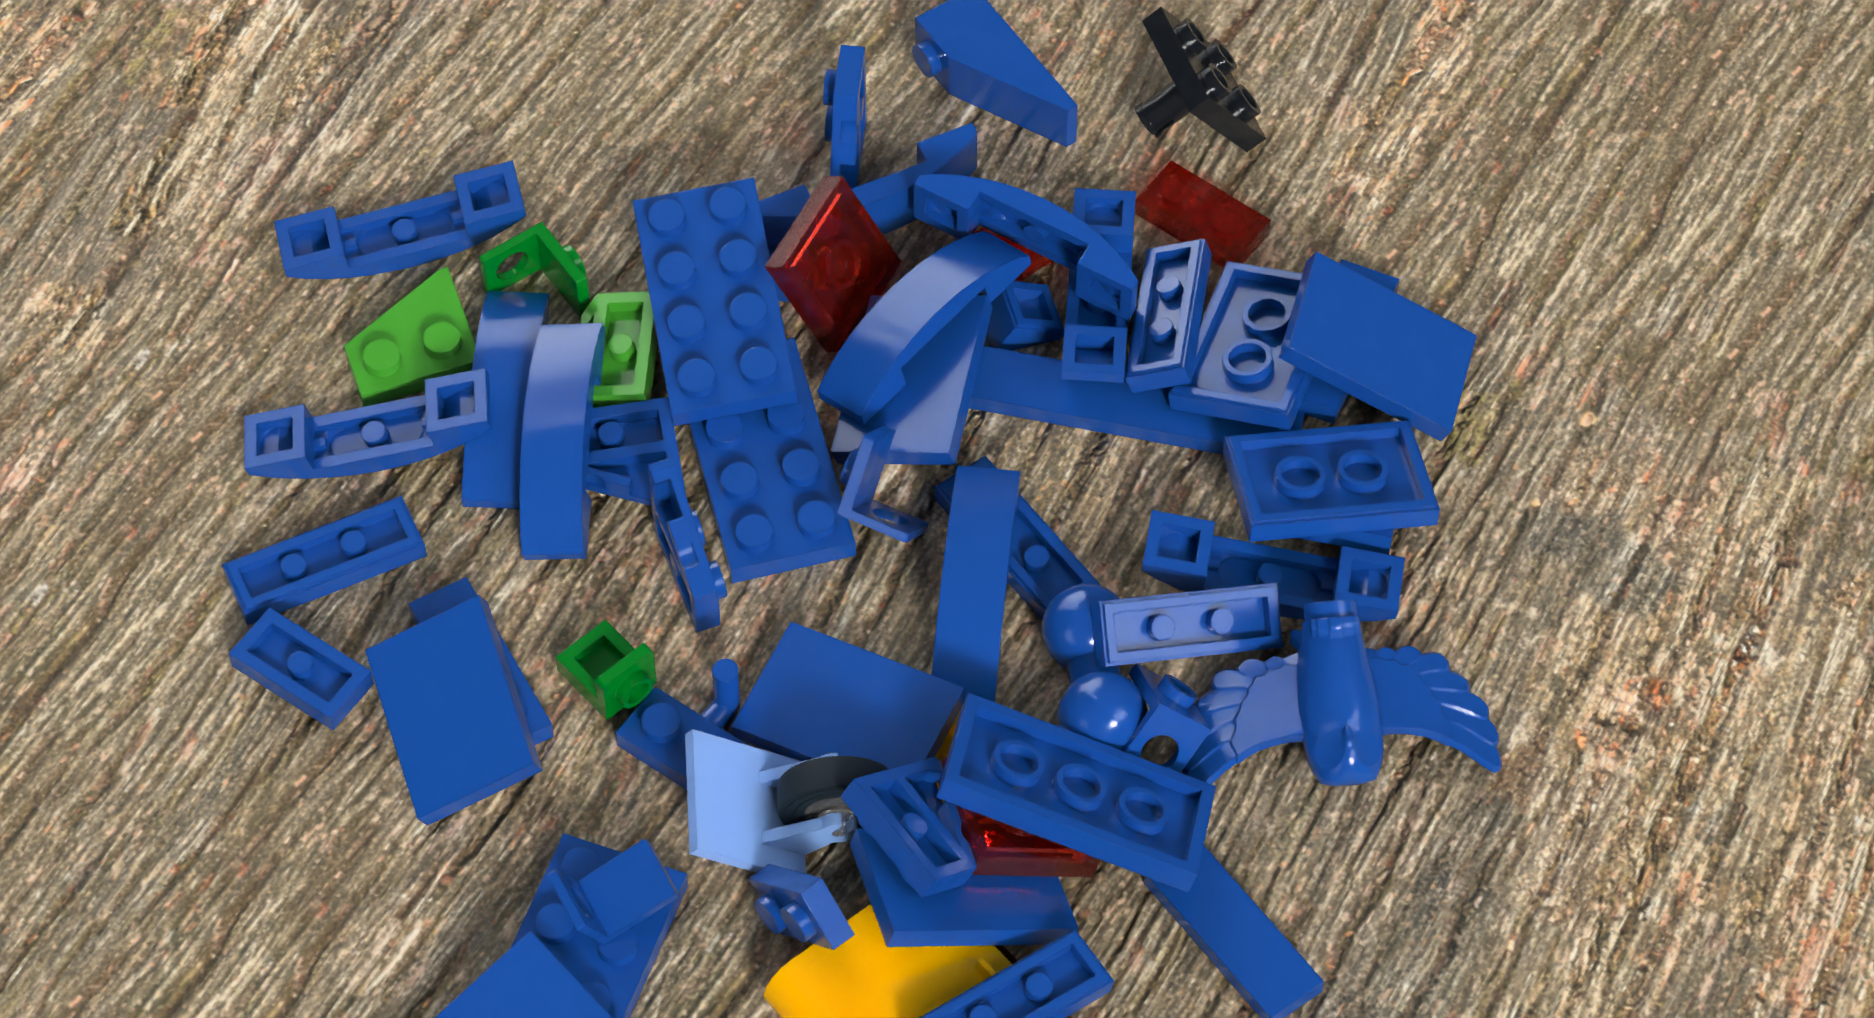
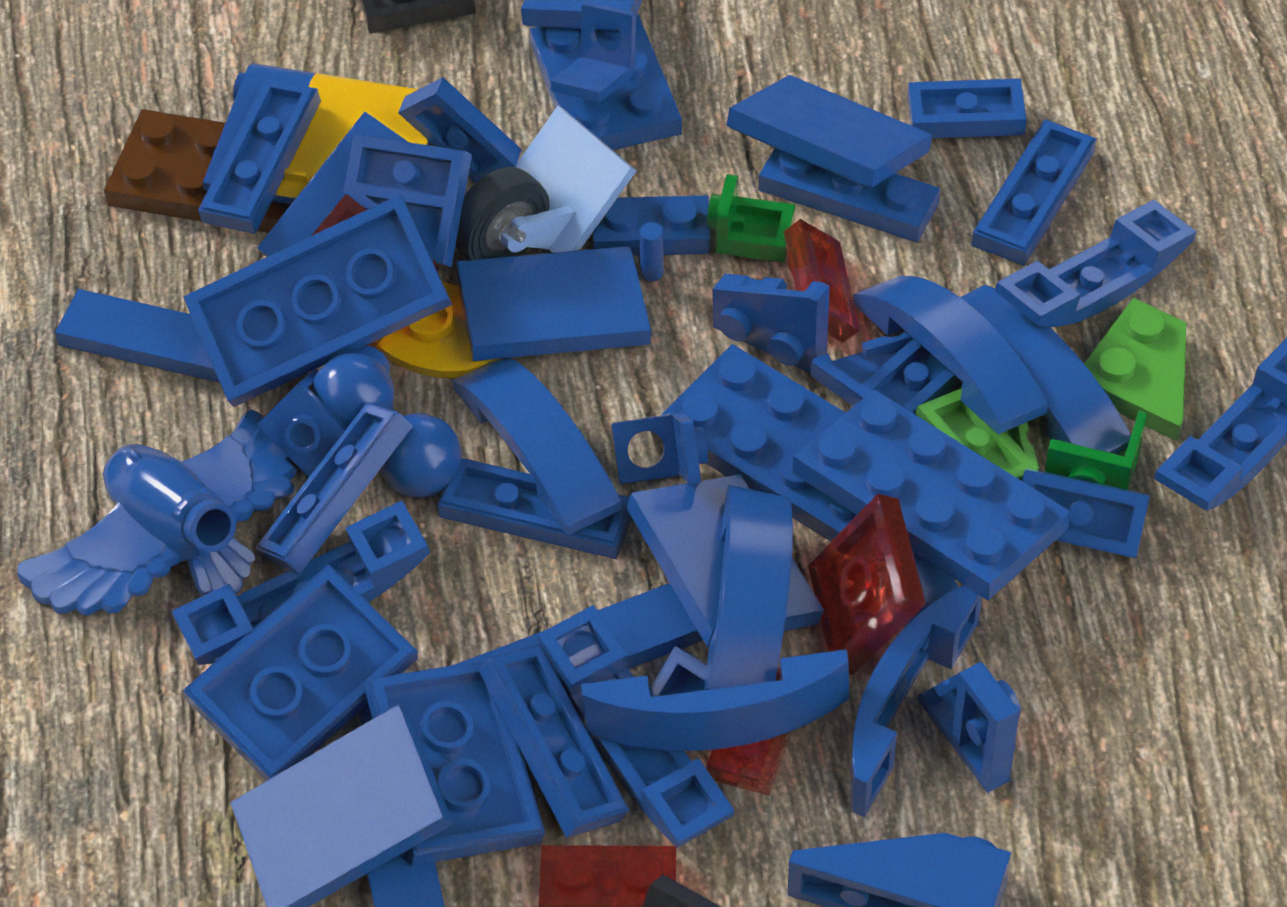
camera: 145 degrees right, 5 degrees down
none -> clear red plate [784,219,860,343]
none -> blue plate [1022,468,1150,558]

